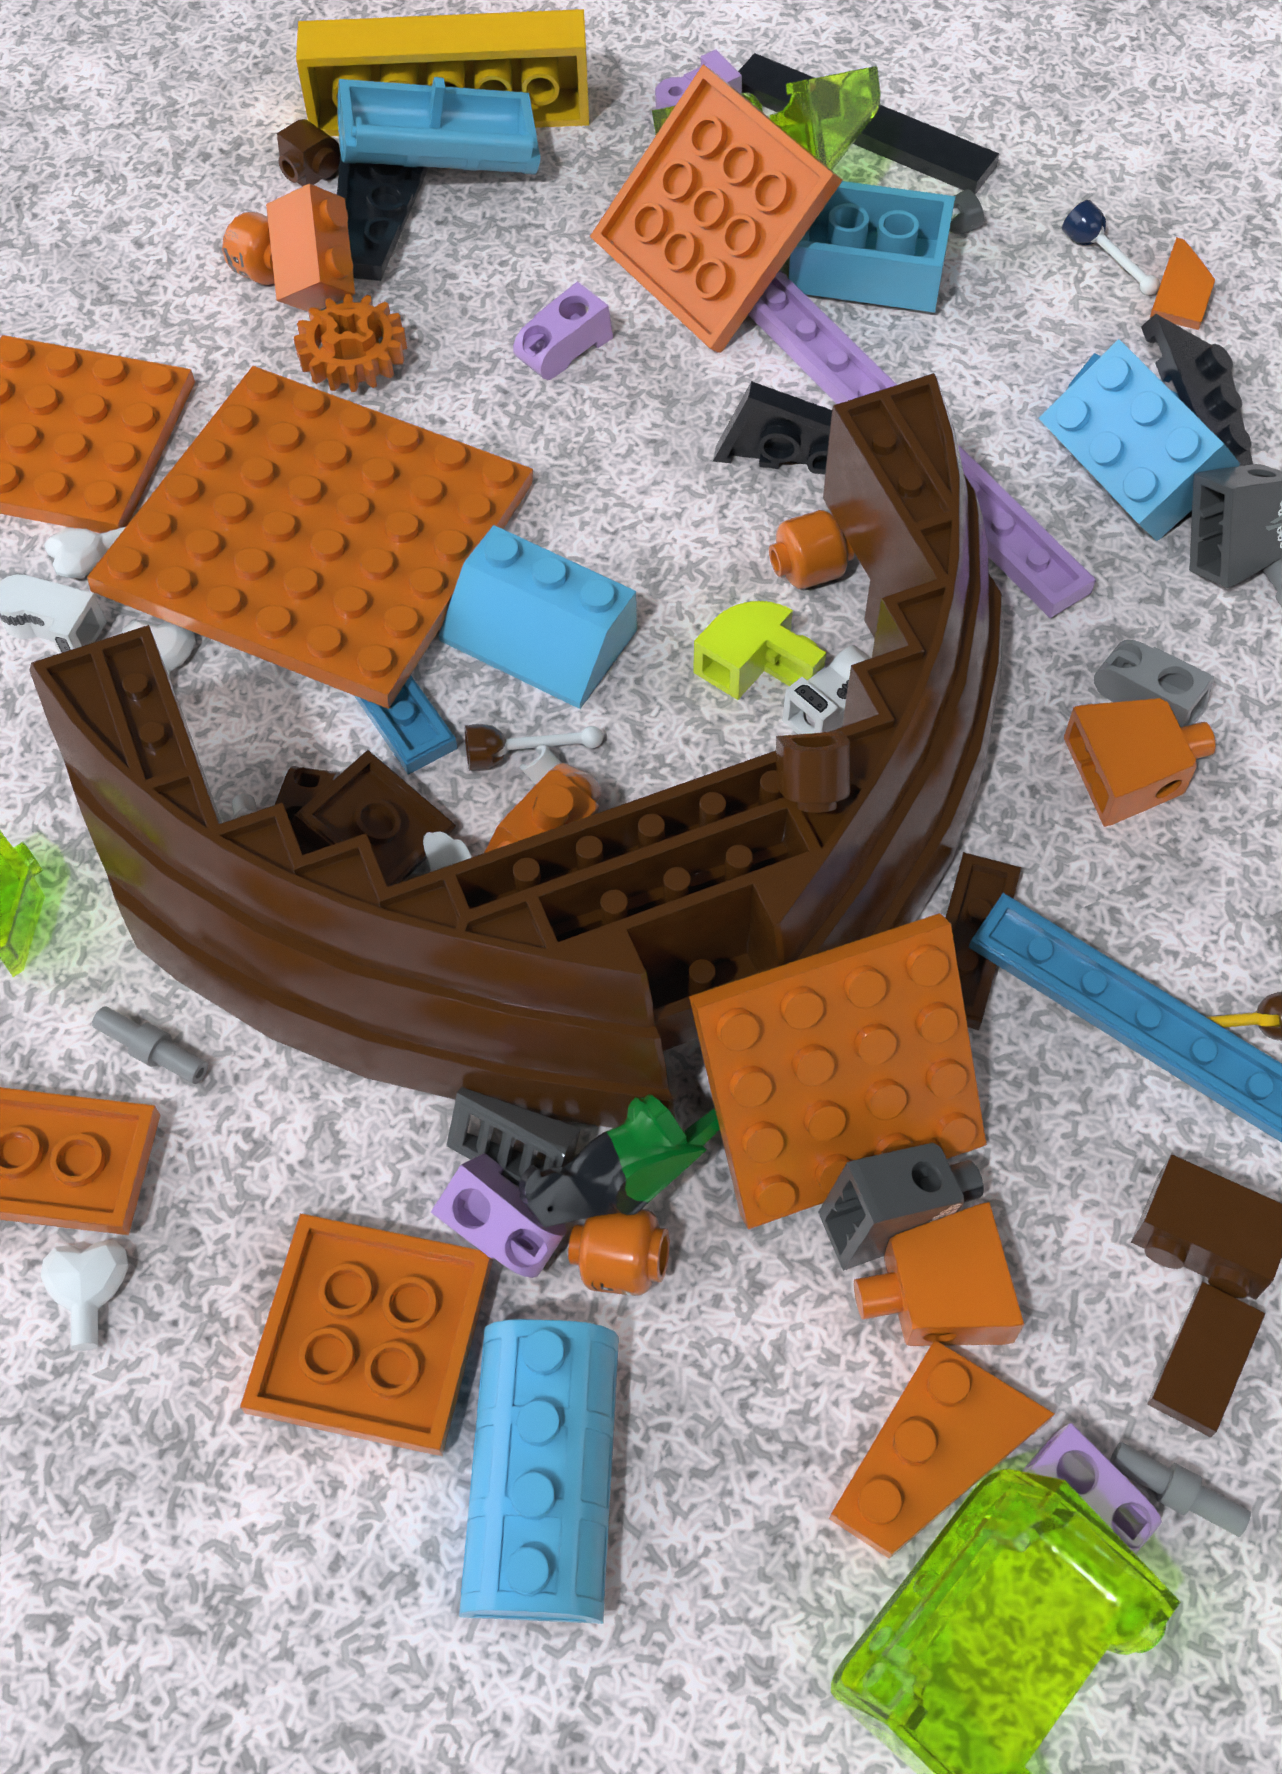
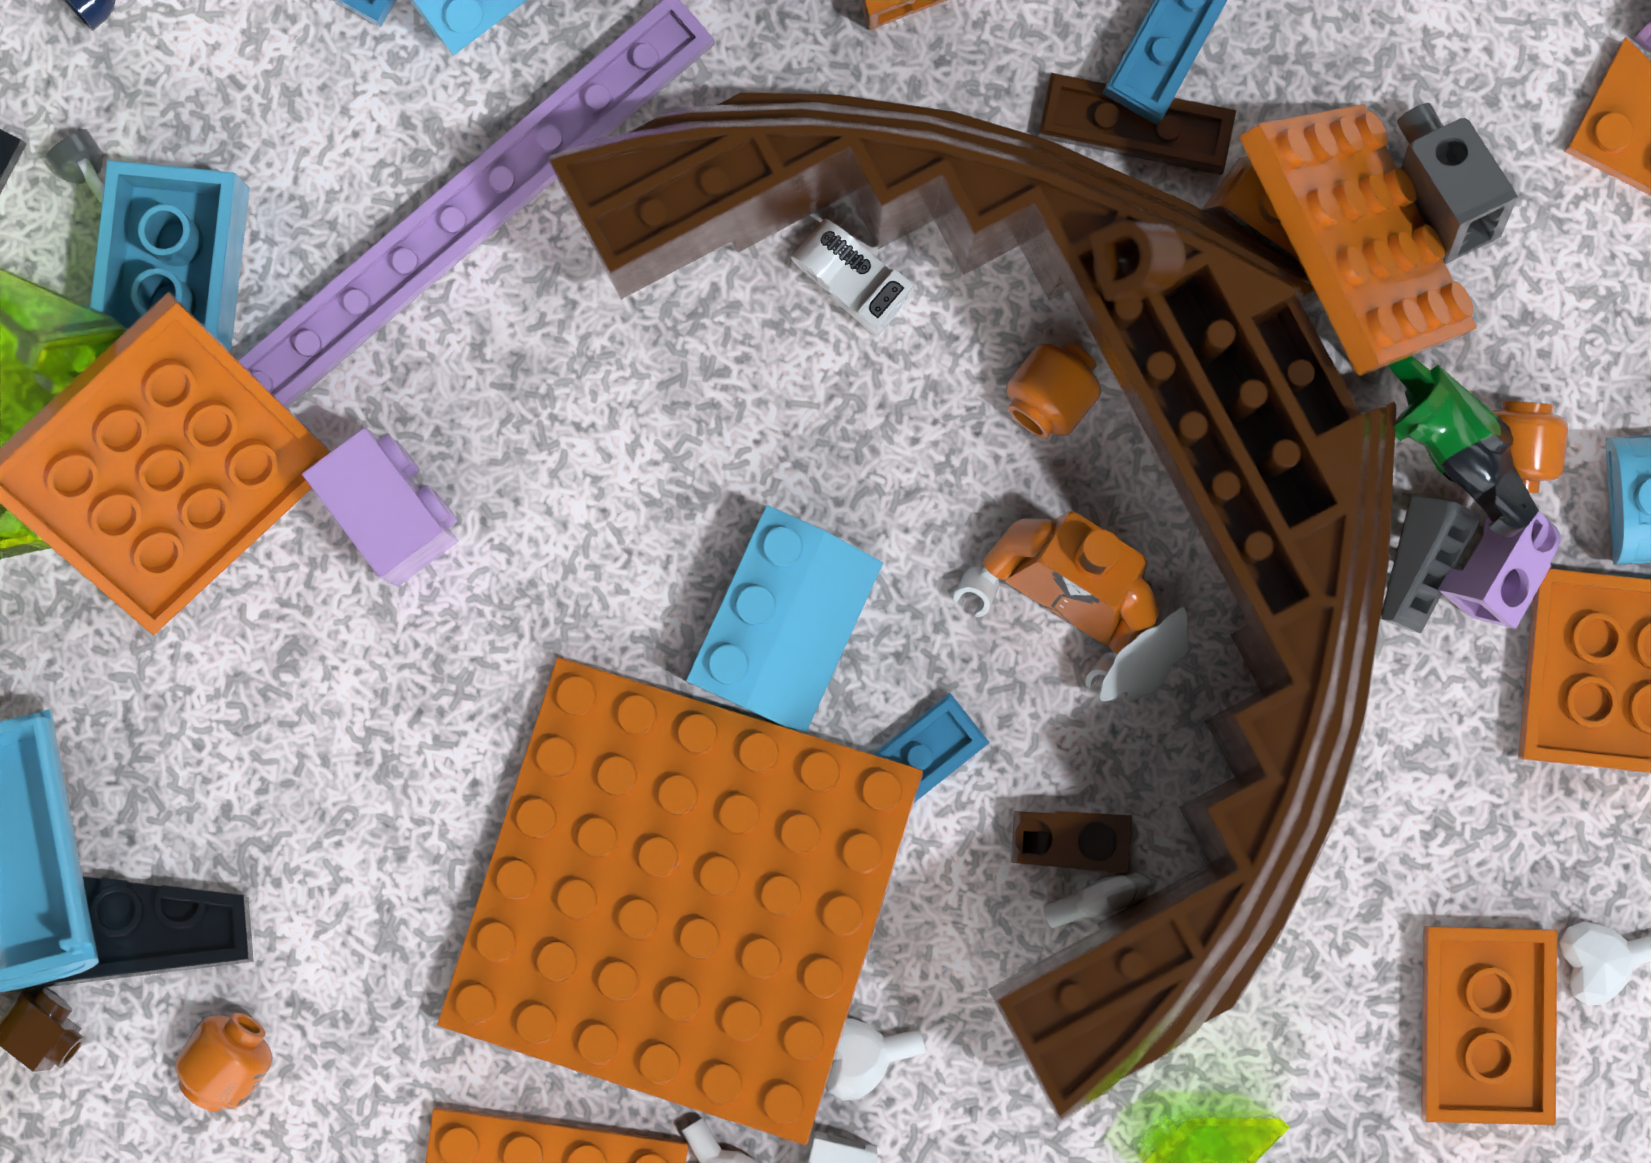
camera: 95 degrees left, 25 degrees up
light grey bar [92,1006,208,1084] -> none
orange brick [266,183,355,312] -> none
reddish brown tile [291,750,456,887] -> none
orange gear [294,294,407,392] -> none
hinge [465,724,603,771] -> none
lavender leg [513,281,613,380] -> none
neon yellow brick [693,601,826,700] -> none
black wing [713,381,832,475] -> none
orange head [769,510,854,589] -> none
orange torso [854,1202,1024,1346] -> none
none -> lavender brick [302,427,459,587]

